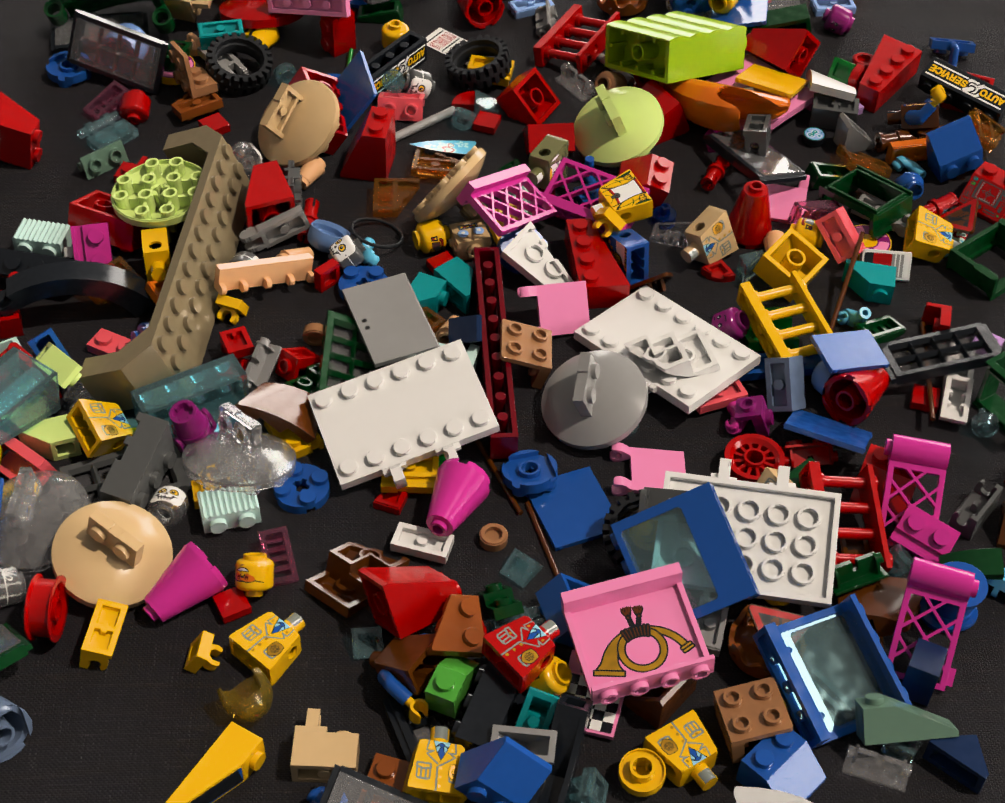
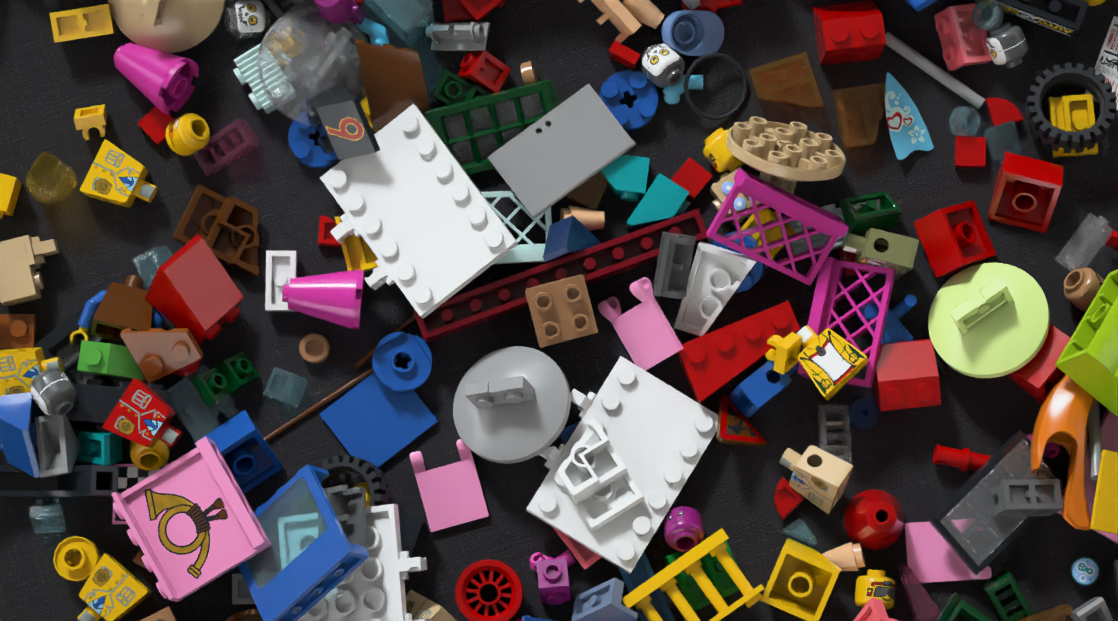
camera: 80 degrees right, 35 degrees up
none -> dark grey head [30,370,77,415]
none -> black slope [305,85,381,160]
none -> dark grey hinge [653,231,696,299]

